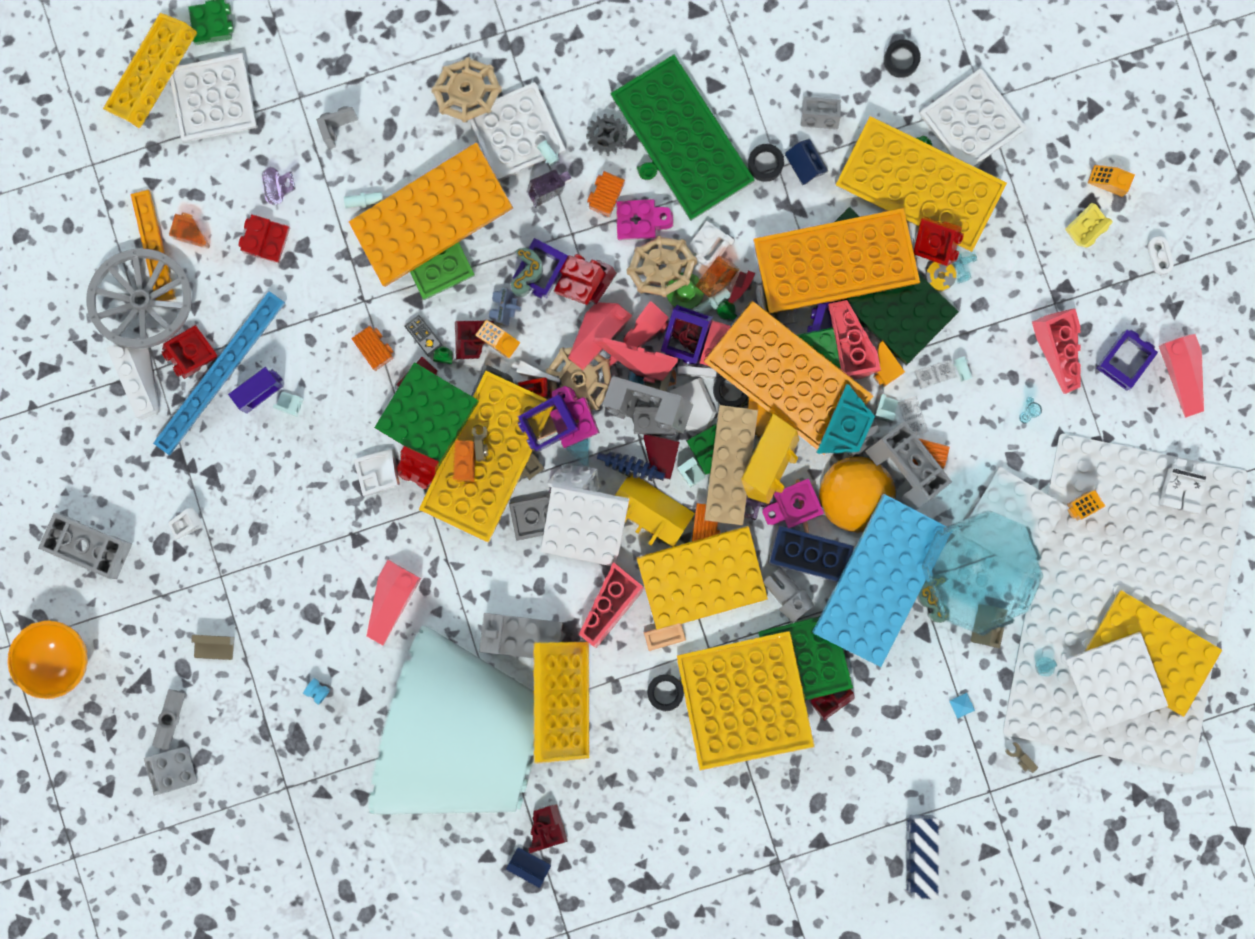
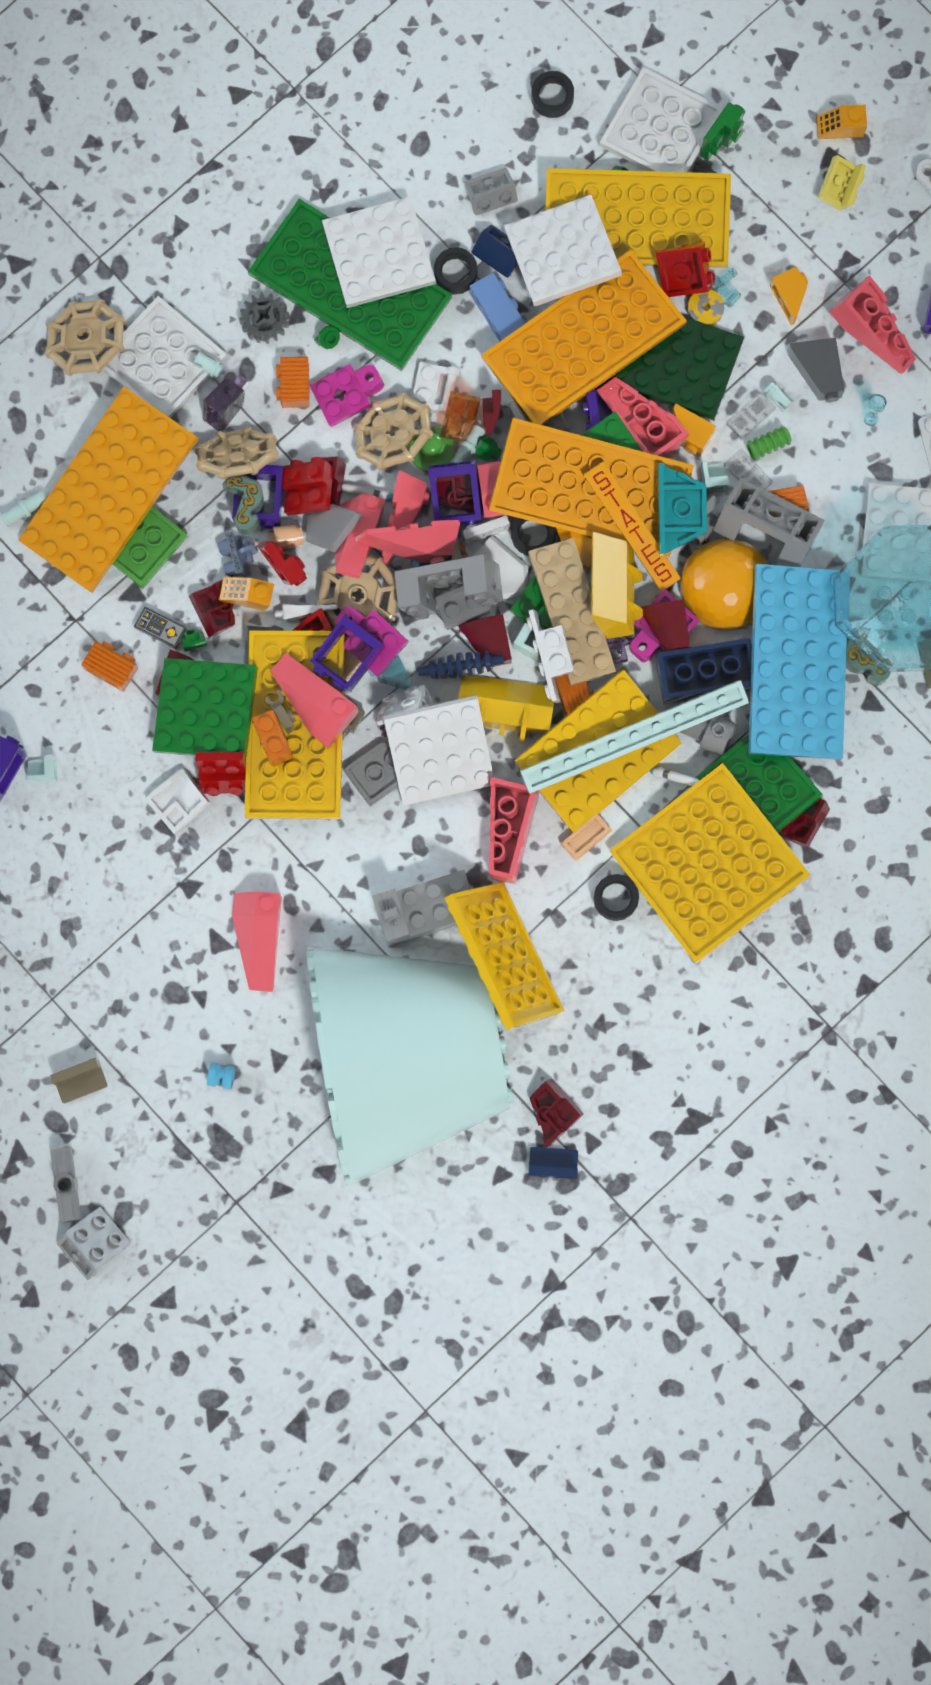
camera: 25 degrees left, 5 degrees down
none -> tan plate [195,426,279,480]
none -> red plate [256,540,307,586]
none -> light nougat brick [269,525,304,550]
none -> coral wedge [271,653,359,749]
none -> light grey tile [306,504,362,552]
none -> white plate [322,196,436,308]
none -> white piece [342,483,394,502]
none -> medium blue brick [469,272,528,342]
none -> white plate [504,195,622,307]
none -> light aqua plate [520,680,749,794]
none -> white bracket [527,609,575,703]
none -> light orange tile [583,461,681,592]
none -> dark red slope [641,599,690,651]
none -> white piece [650,767,700,786]
none -> green plate [700,102,746,161]
none -> bright green piece [747,425,792,461]
none -> light orange slope [770,266,808,325]
none -> dark grey slope [787,337,844,402]

